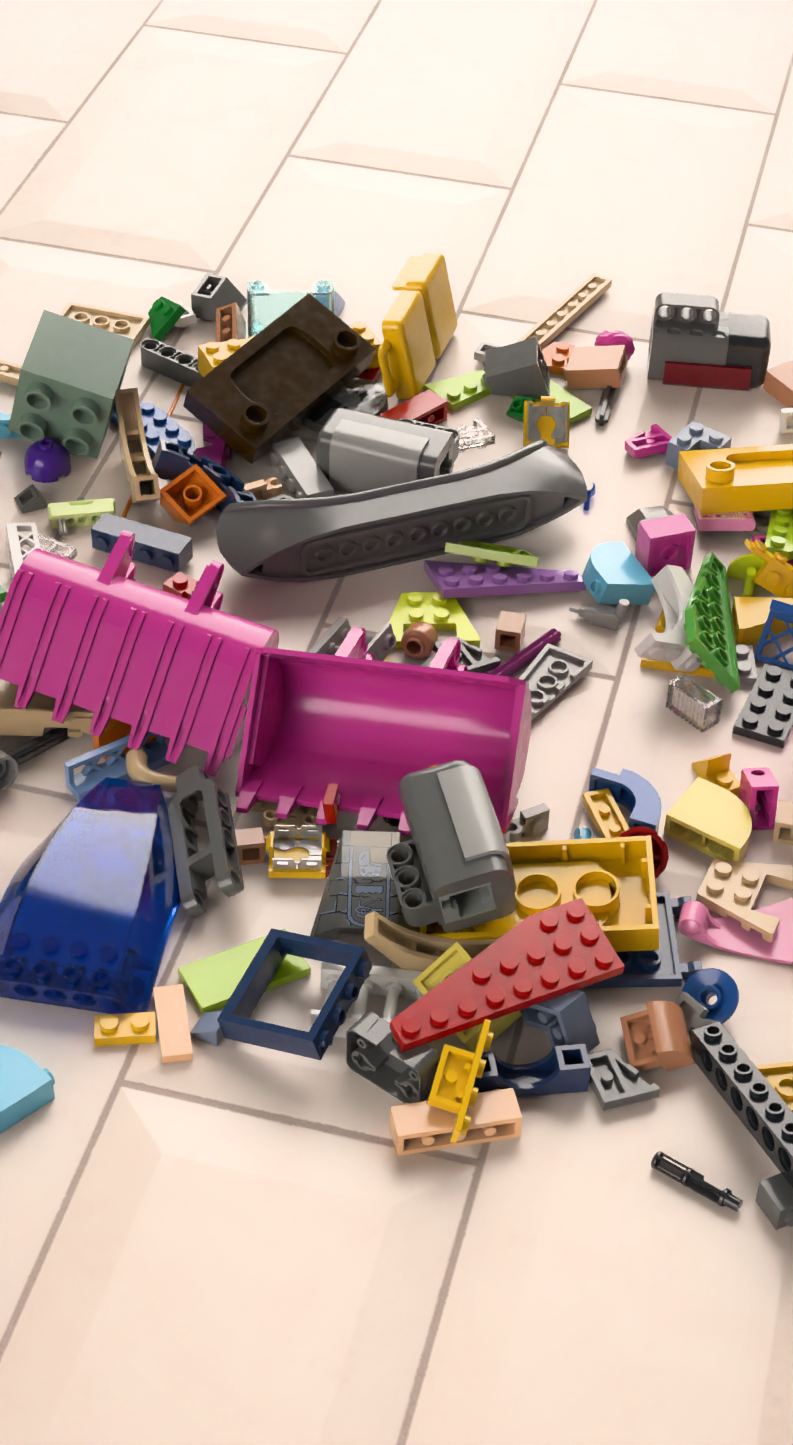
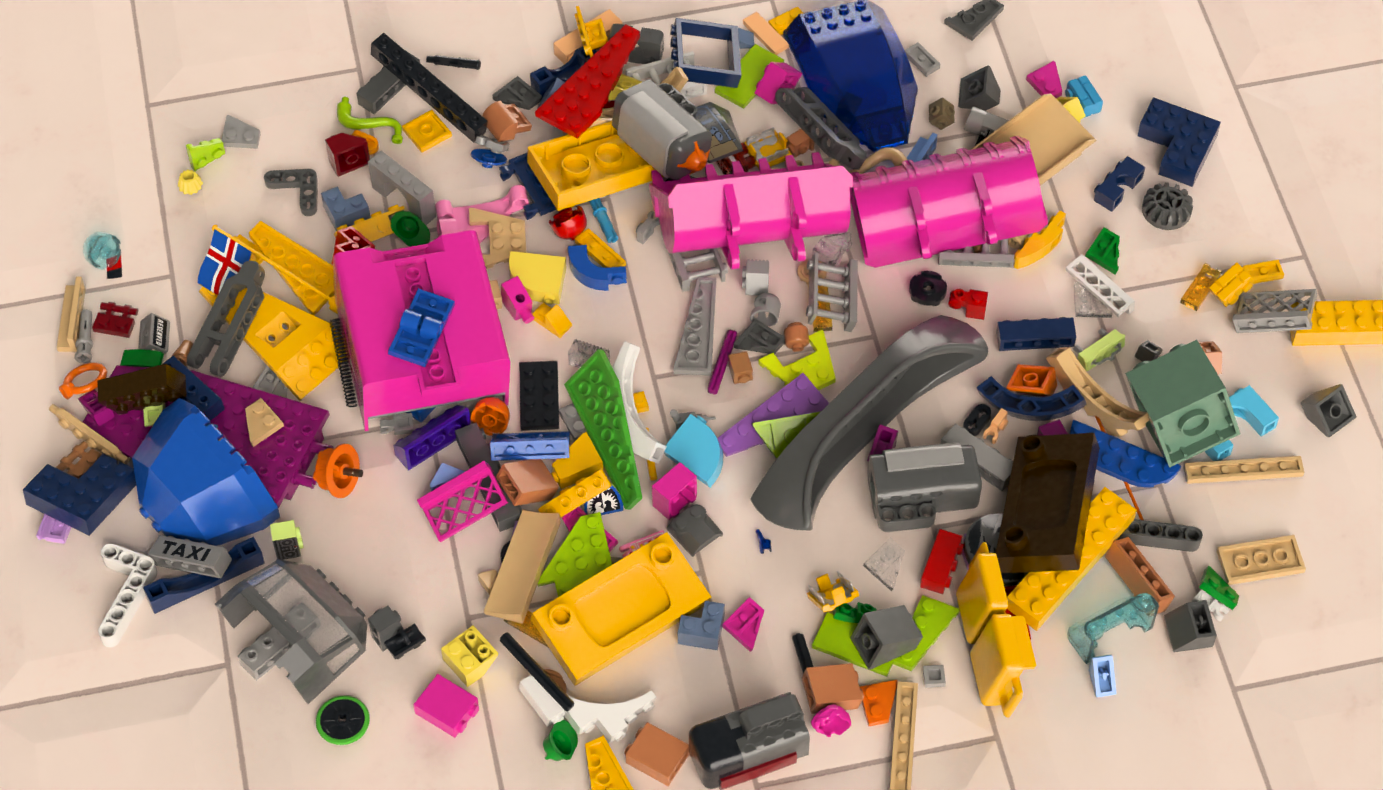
camera: 155 degrees right, 15 degrees up
red tile [322,783,341,824] -> none
none -> dark pink brick [755,62,802,104]
none -> dark tan brick [929,97,955,130]

